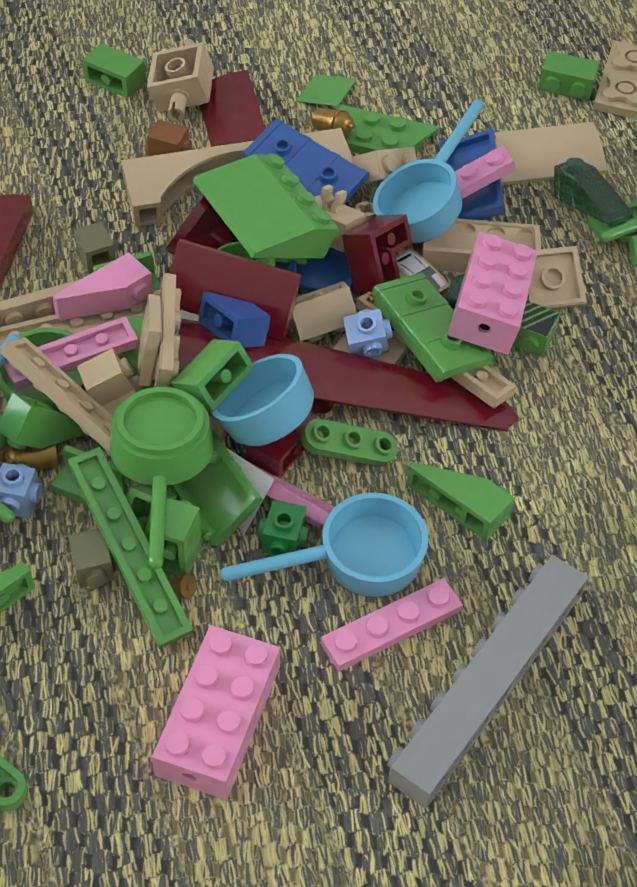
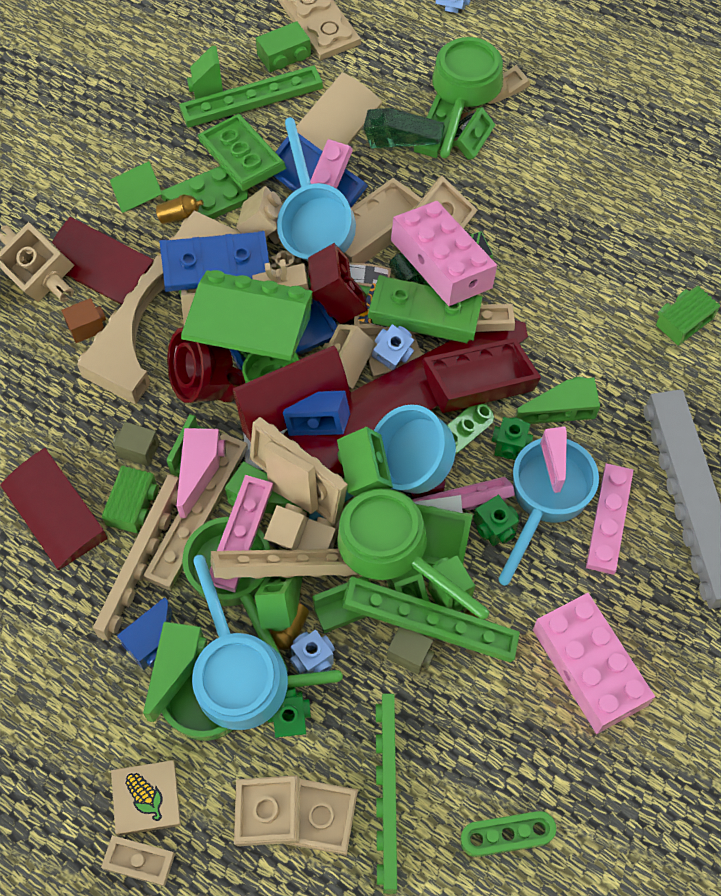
camera: 45 degrees left, 10 degrees up
none -> bright green brick [102,466,159,534]
none -> bright green plate [179,65,323,128]
none -> bright green slope [187,46,223,99]
none -> bright green tile [198,114,286,191]
none -> dark red slope [422,338,541,413]
none -> green brick [491,417,533,460]
none -> bright pink slope [540,427,567,493]

